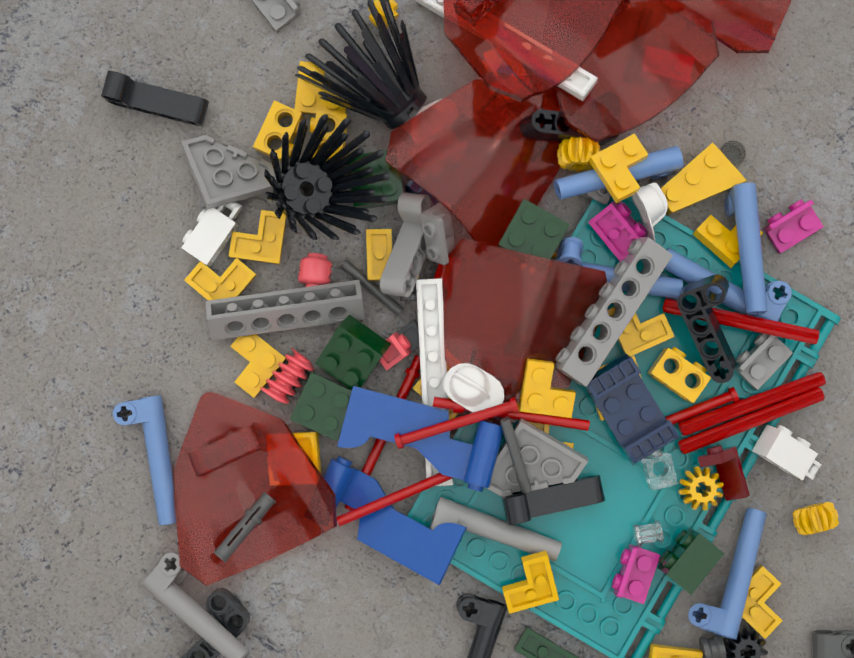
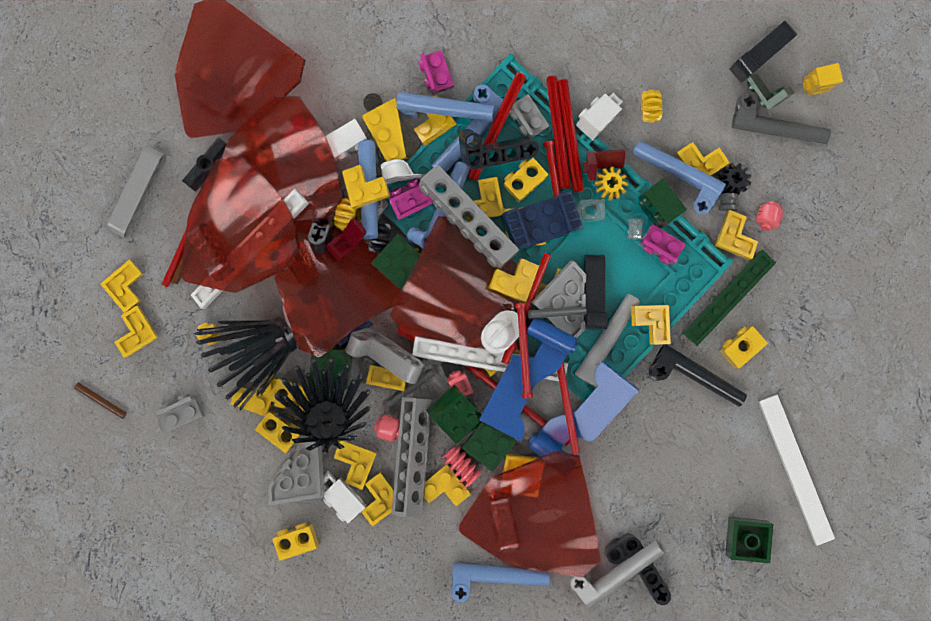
camera: 70 degrees left, 0 degrees up
black beam [101,71,209,126] -> none
dark grey pin [213,492,276,563] -> none
light grey bracket [421,201,456,265] -> none
none -> yellow brick [272,522,319,561]
none -> white brick [314,119,368,163]
none -> dark red bracket [326,218,366,261]
none -> black gear [368,221,391,254]

